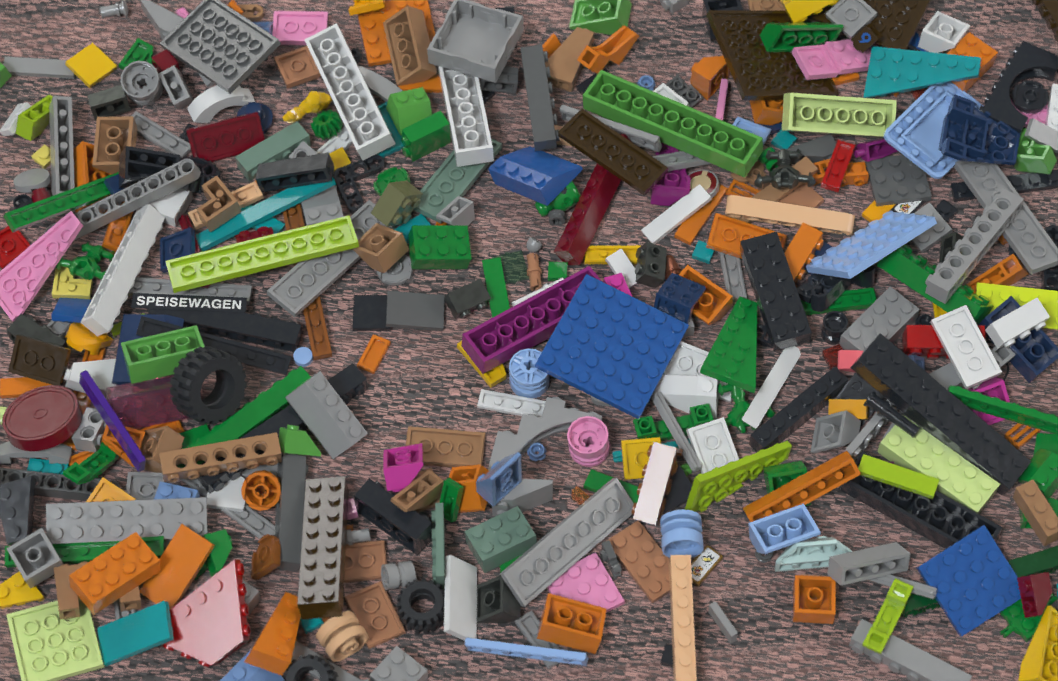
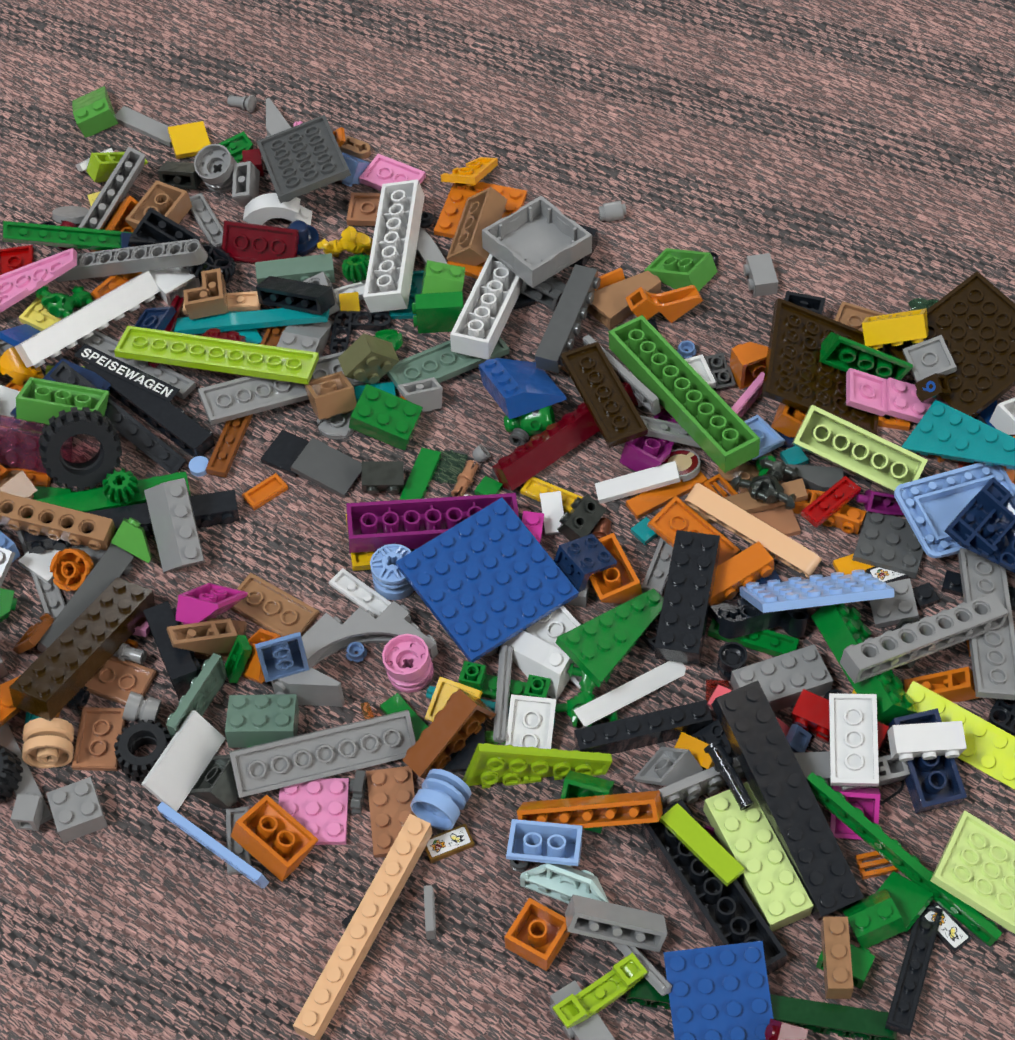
camera: 30 degrees right, 5 degrees down
none -> green gear [102,468,139,504]

